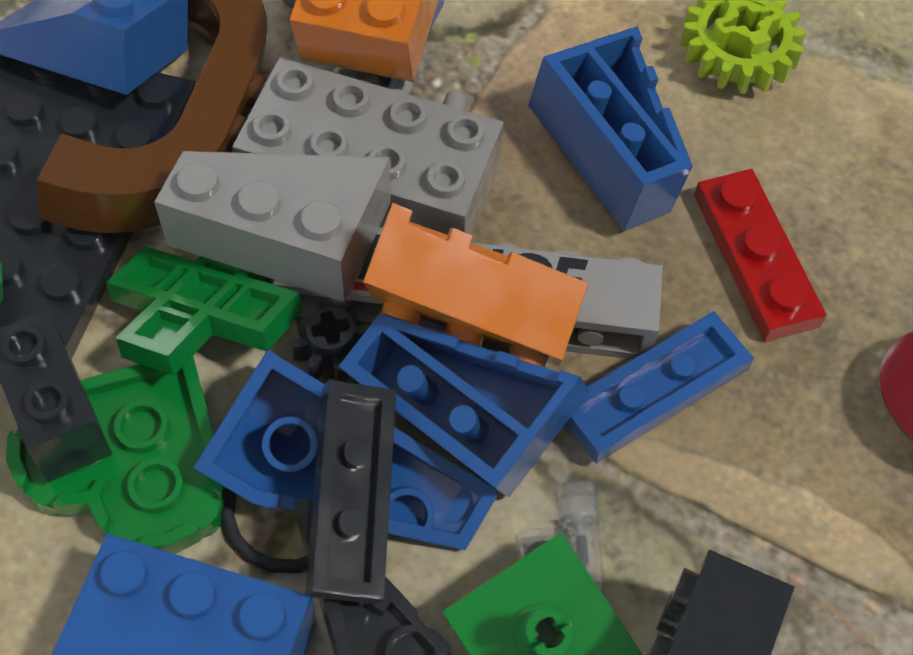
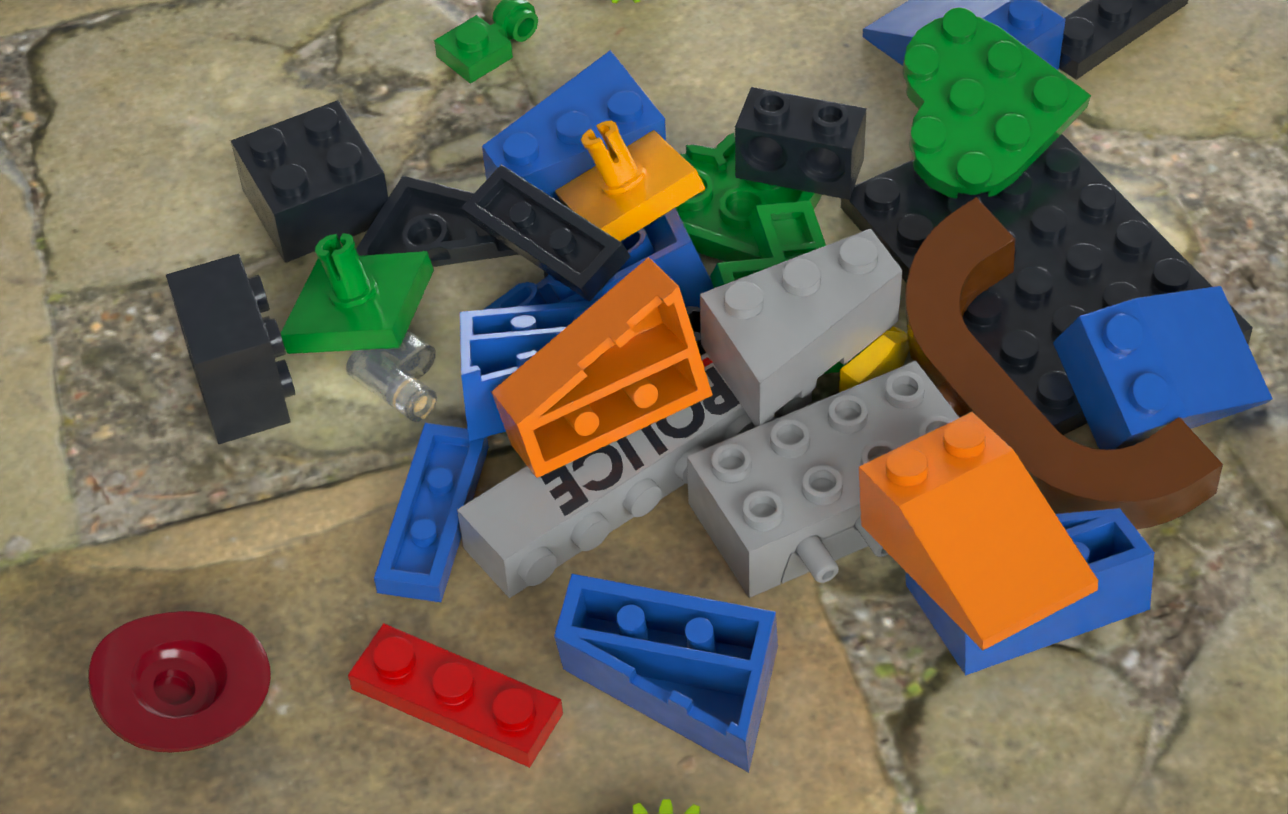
camera: 140 degrees right, 10 degrees down
none -> light orange tile [555,121,706,242]

